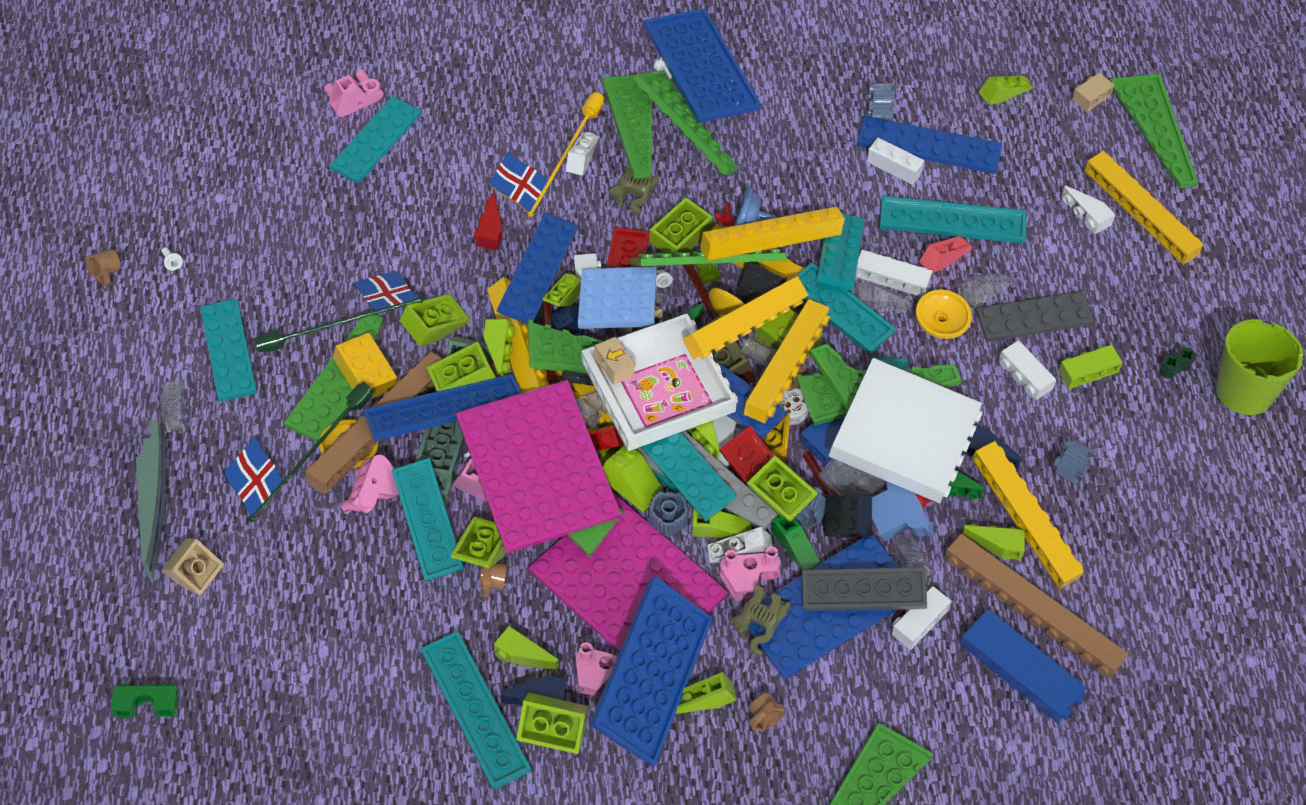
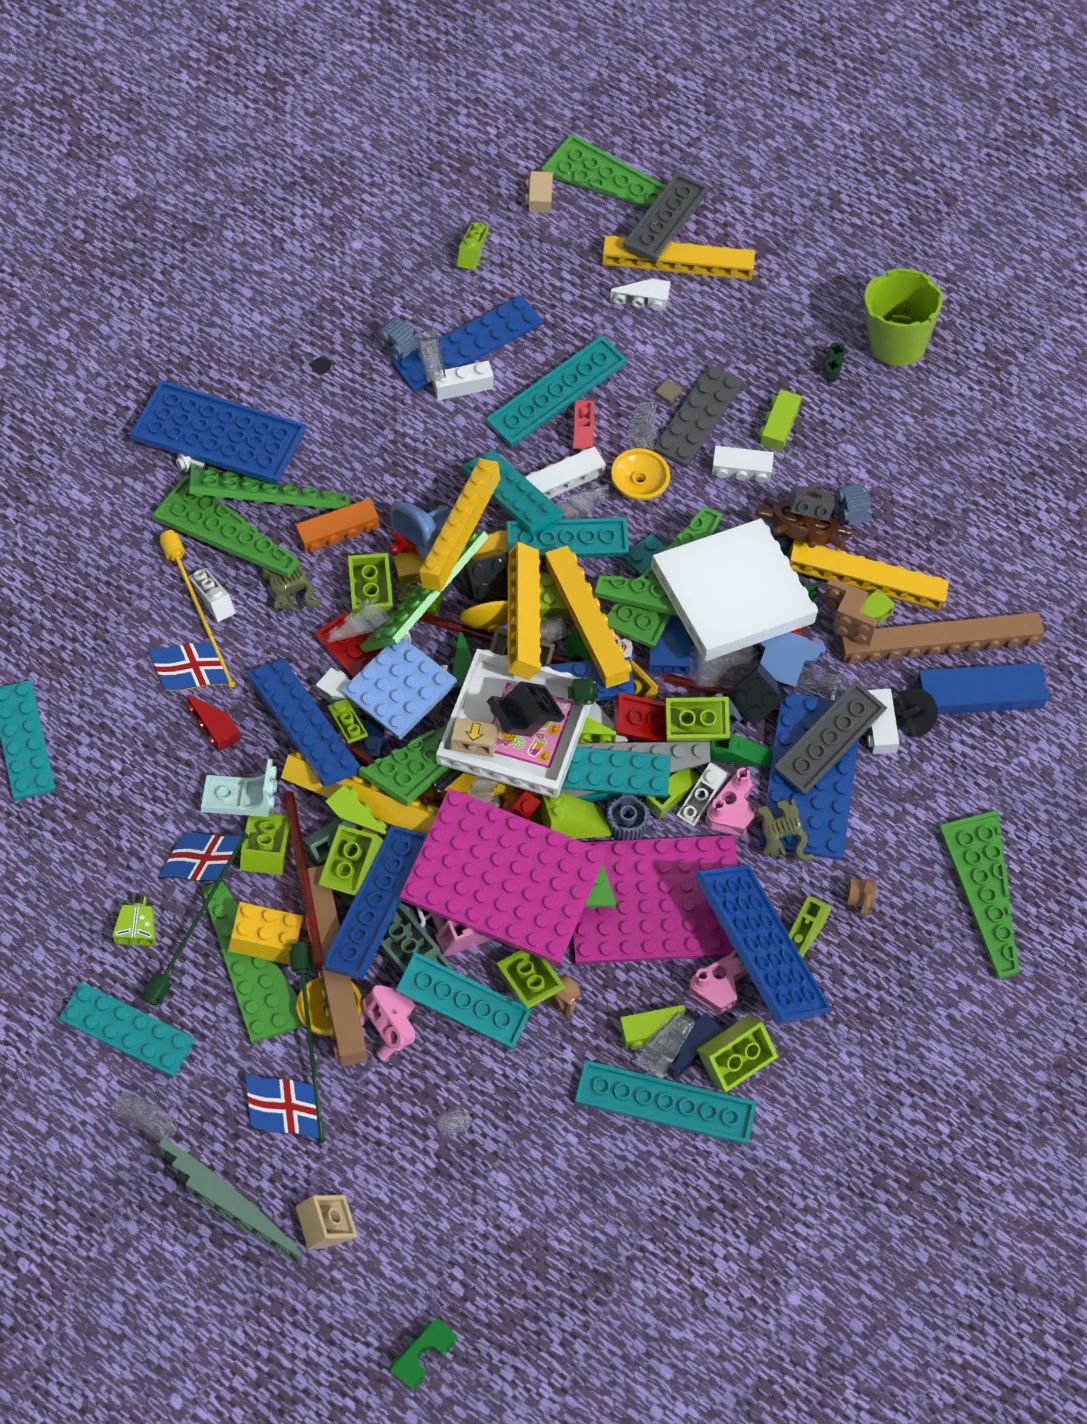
camera: 50 degrees left, 5 degrees up
none -> lime torso [113,895,156,946]
none -> light aqua bracket [201,759,277,817]
none -> clear red piece [284,791,325,968]
none -> orange brick [296,499,379,553]
none -> black piece [312,357,331,374]
none -> clear slope [327,598,390,642]
none -> clear slope [417,327,446,382]
none -> clear head [437,1106,471,1137]
none -> black bracket [487,681,566,737]
none -> dark green head [567,678,598,706]
none -> dark grey plate [623,172,709,263]
none -> clear slope [635,1011,695,1079]
none -> dark tan tile [655,379,682,405]
none -> reddish brown brick [755,484,853,549]
none -> medium nougat bracket [822,577,878,645]
none -> black shield [893,688,938,737]

